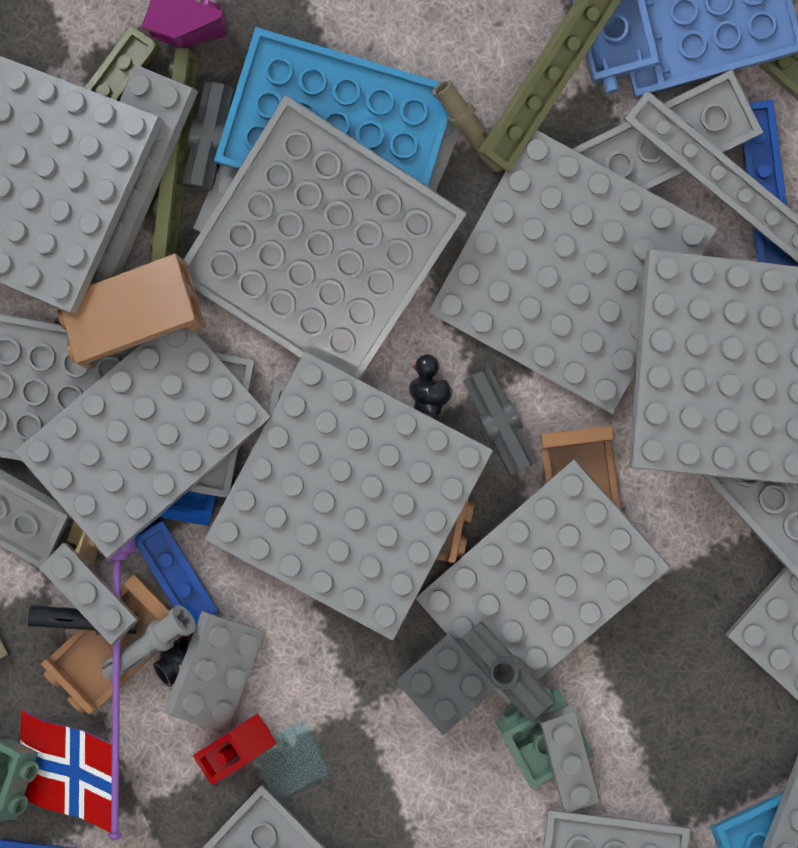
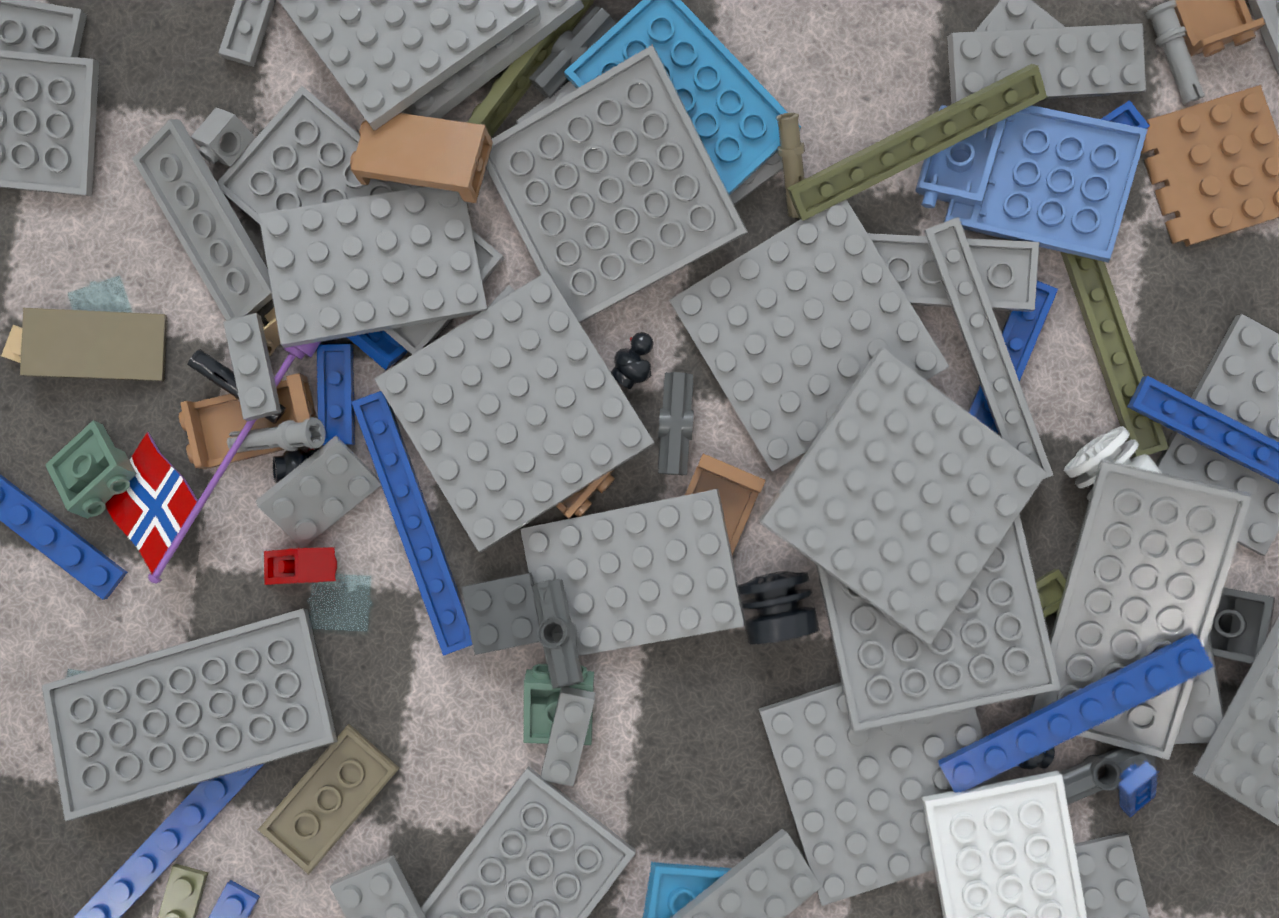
camera: 30 degrees right, 0 degrees up
none -> blue plate [351,391,473,656]
none -> black wheel [738,571,820,645]

